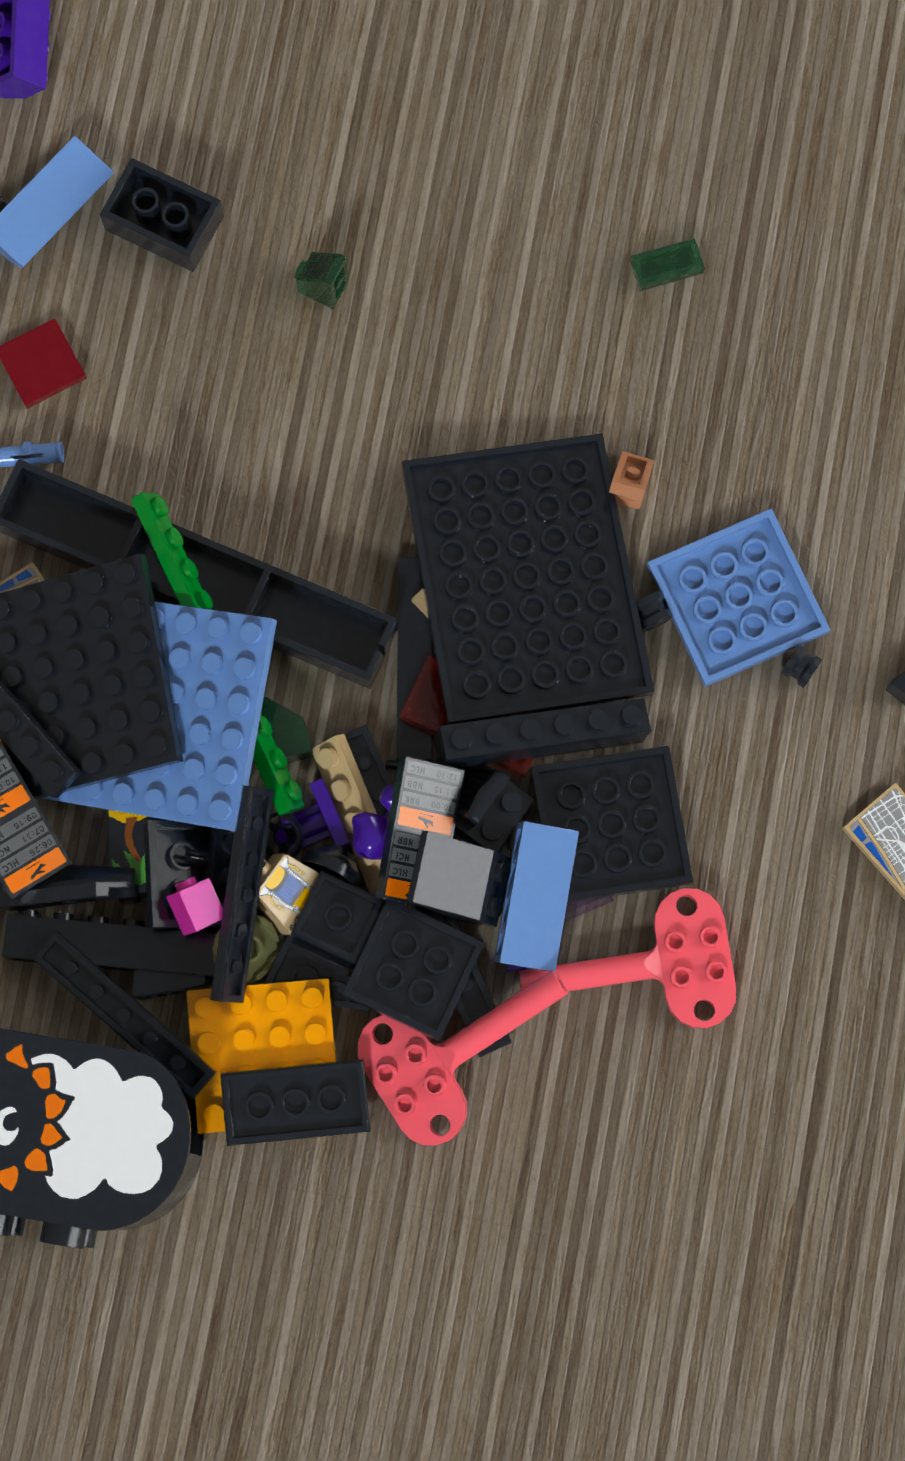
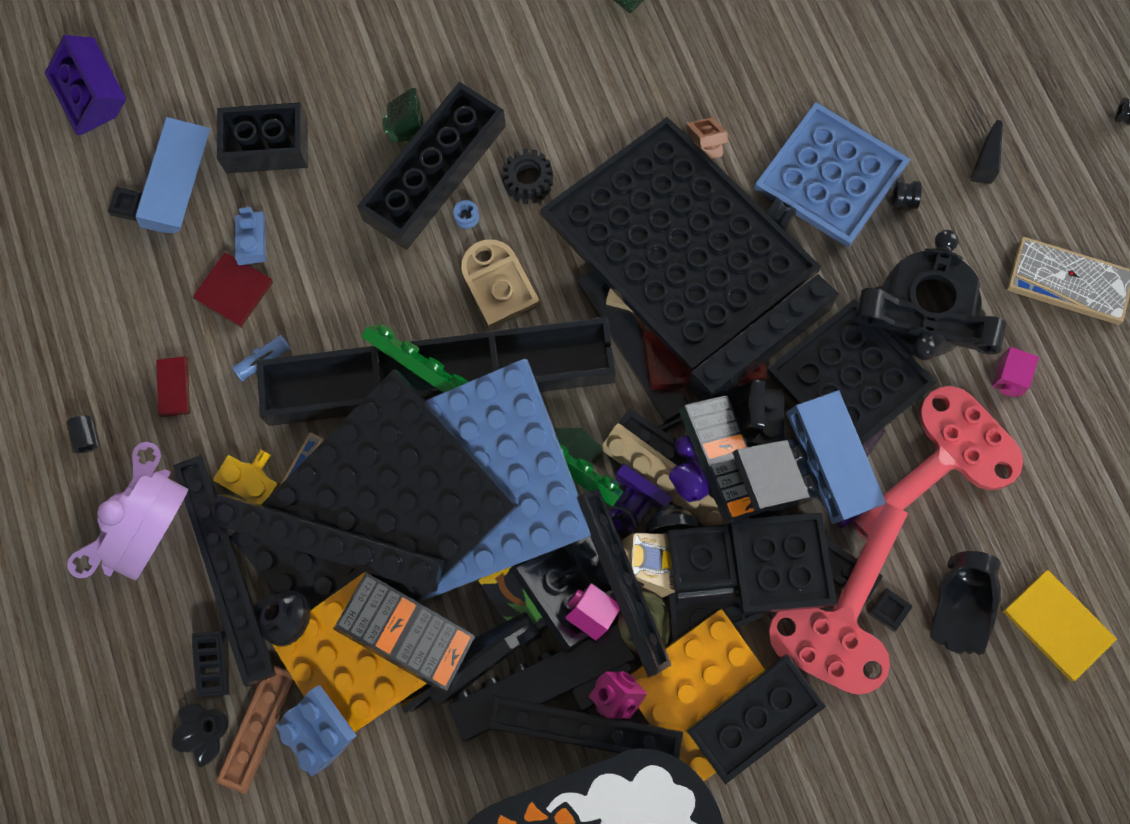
camera: 25 degrees left, 5 degrees down
none -> medium blue plate [235,207,267,265]
none -> black brick [357,82,506,250]
none -> medium blue bush [453,200,479,229]
none -> tan tile [461,239,540,329]
none -> black tyre [502,149,553,204]
none -> dark pink brick [589,671,647,719]
none -> black piece [855,230,1006,360]
none -> black tile [868,588,913,632]
none -> black hair [930,551,1001,655]
none -> dark pink brick [992,347,1039,397]
none -> yellow tile [1002,570,1117,682]

